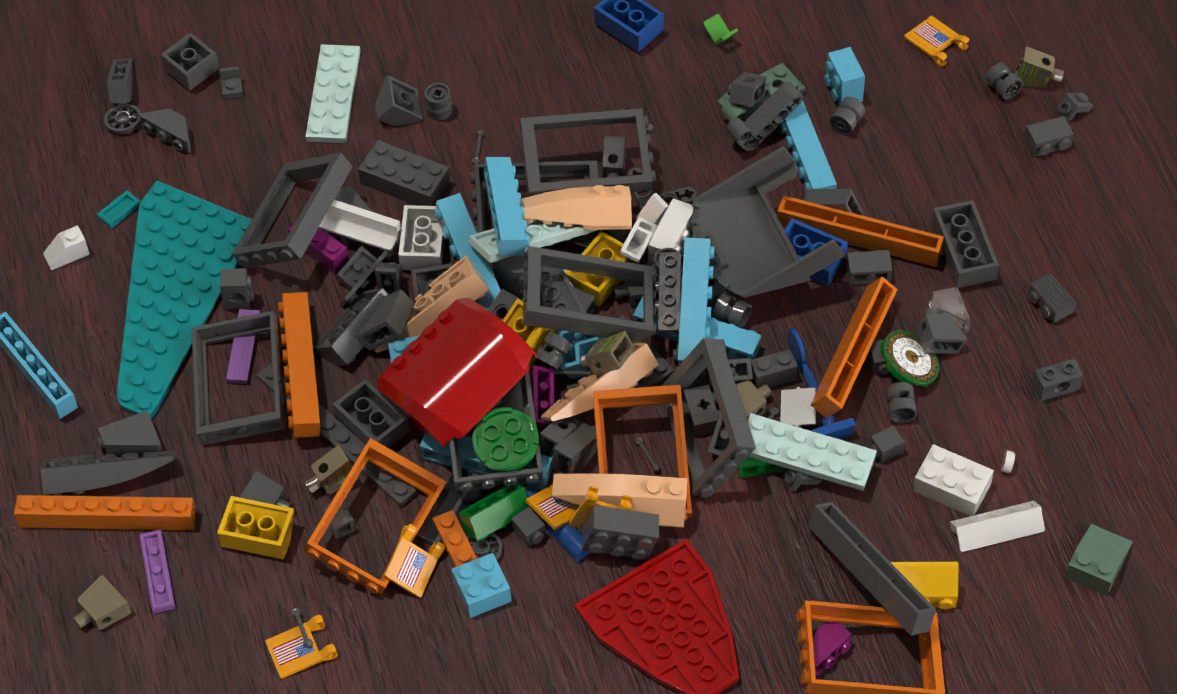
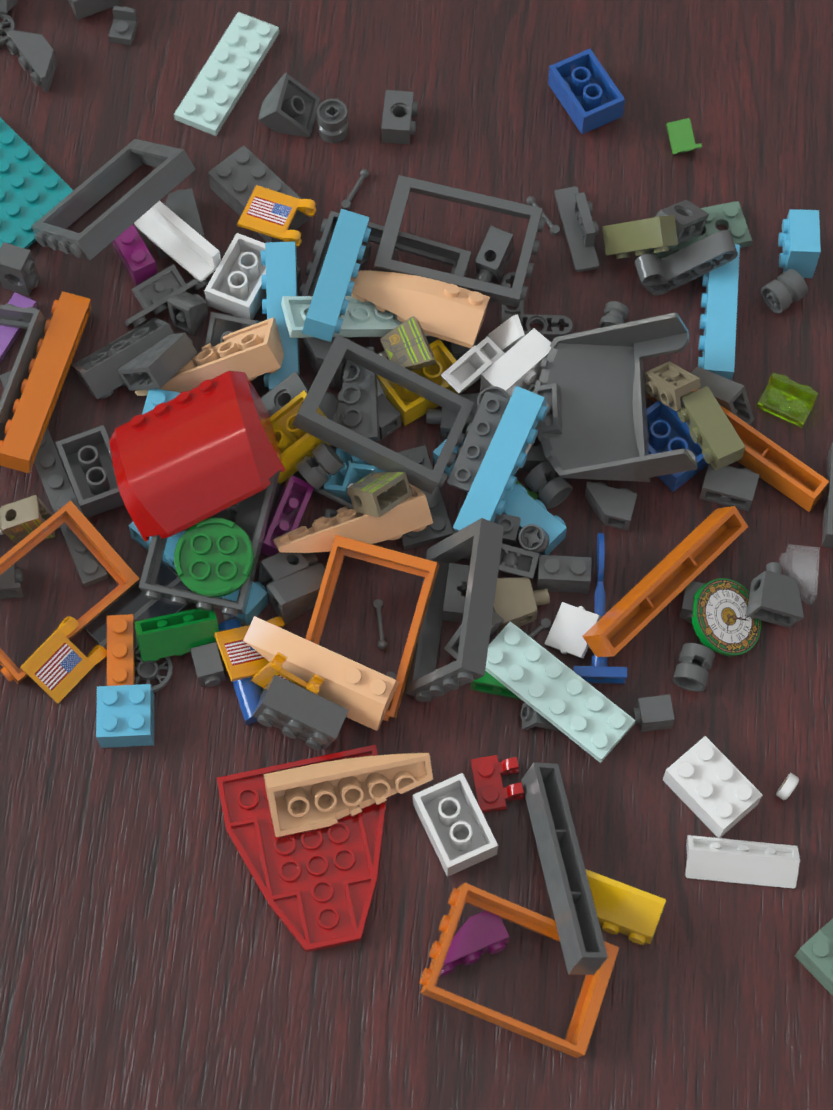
camera: 20 degrees right, 10 degrees up
none -> light orange flag [237,185,316,248]
none -> light nougat wedge [263,753,433,837]
none -> dark tan torso [378,316,437,371]
none -> dark grey brick [381,90,418,145]
none -> white brick [413,773,498,877]
none -> red plate [470,755,524,813]
none -> dark grey wheel [519,524,550,553]
none -> dark grey bracket [554,186,599,272]
none -> dark grey slope [585,481,637,531]
none -> dark grey wheel [599,301,629,328]
none -> olive brick [602,215,678,259]
none -> dark tan bracket [645,361,701,411]
none -> olive brick [677,385,745,471]
none -> clear neon green bracket [757,372,818,428]

